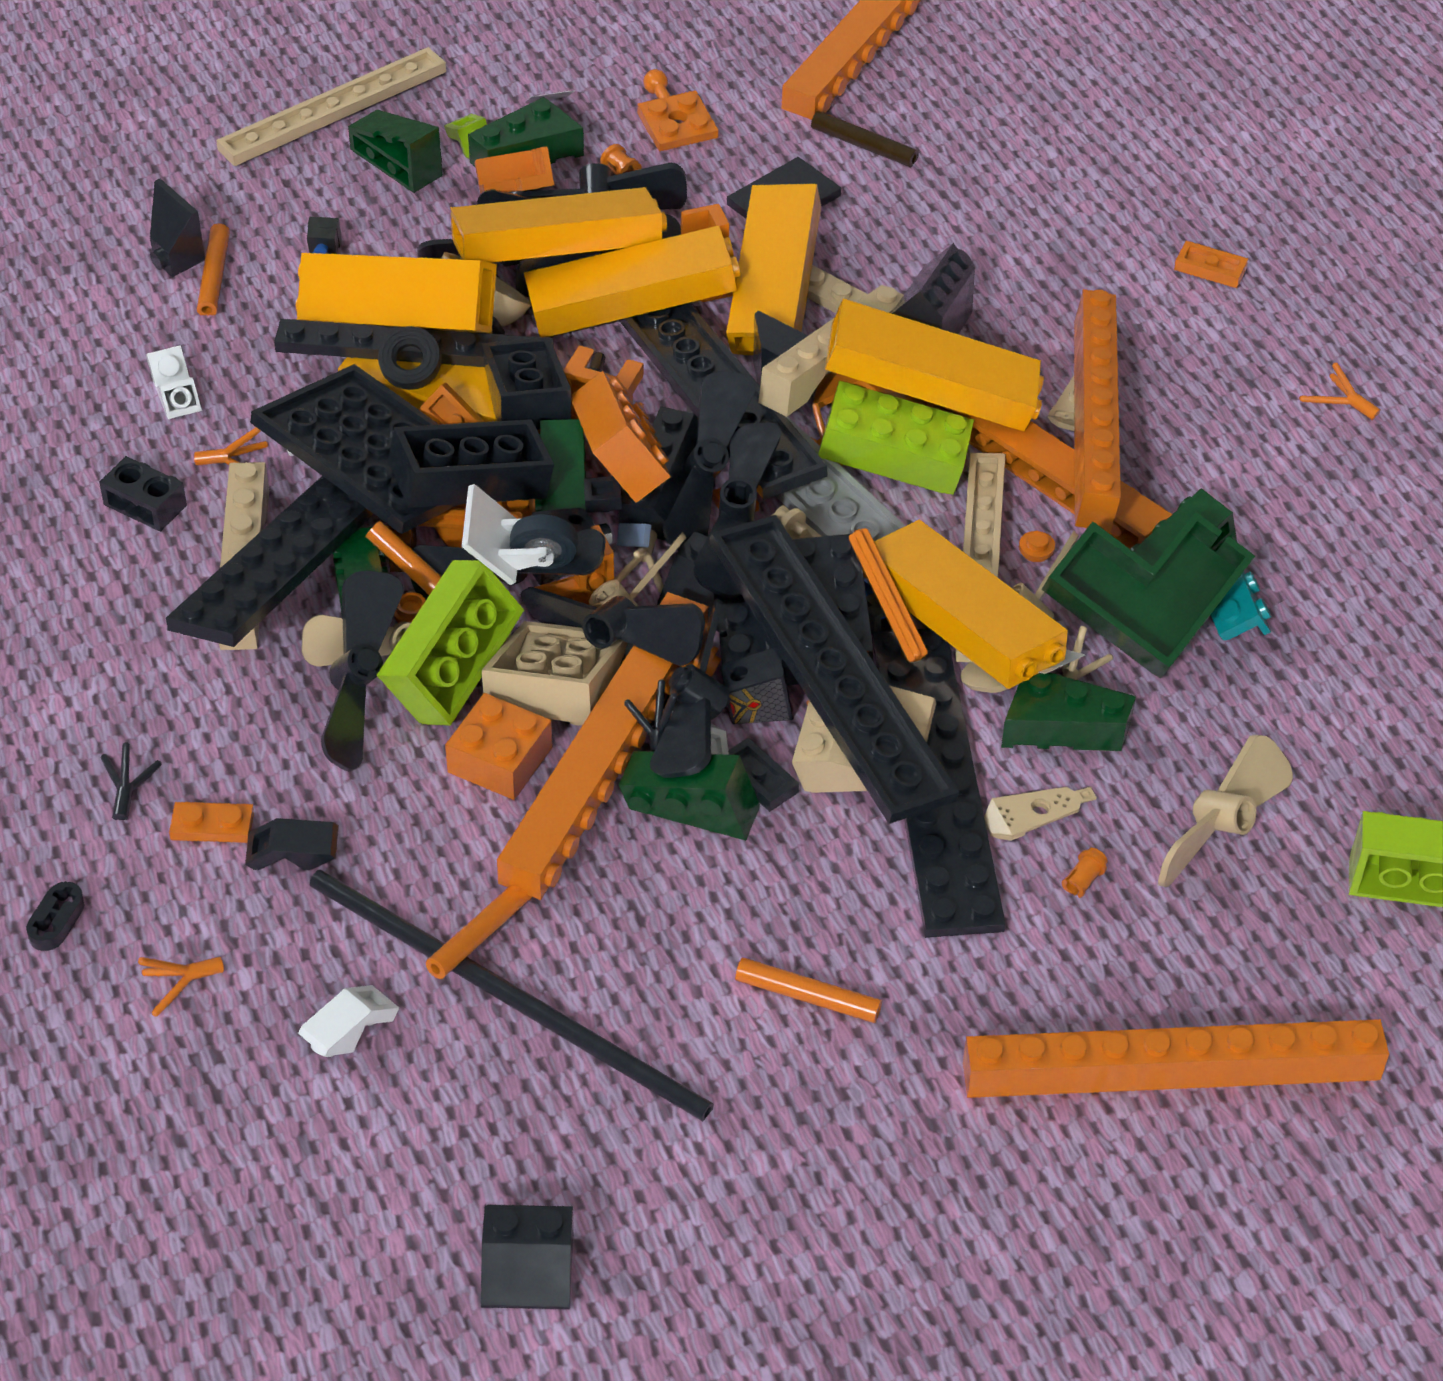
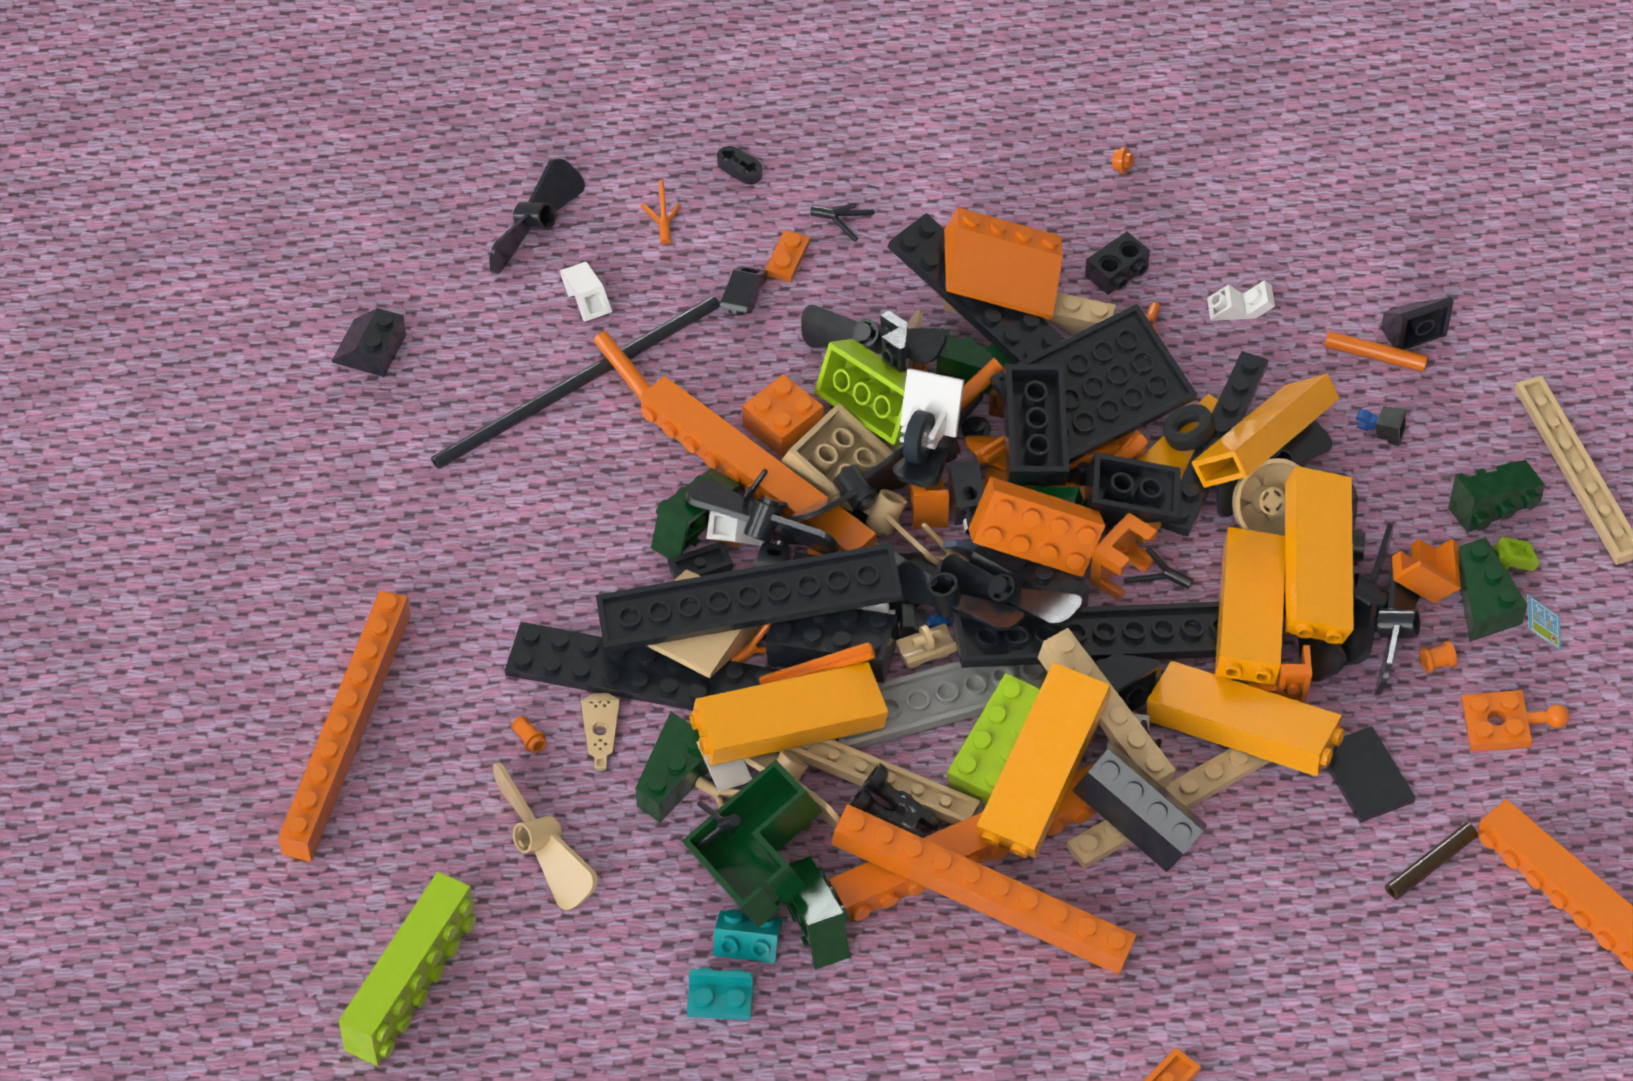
camera: 110 degrees right, 5 degrees up
orange piece [735,957,882,1023] -> none
none -> black piece [489,159,585,274]
none -> teal bracket [687,967,753,1020]
none -> black plant [695,801,741,850]
none -> black piece [850,763,941,838]
none -> black slope [880,311,909,373]
none -> orange slope [944,207,1063,320]

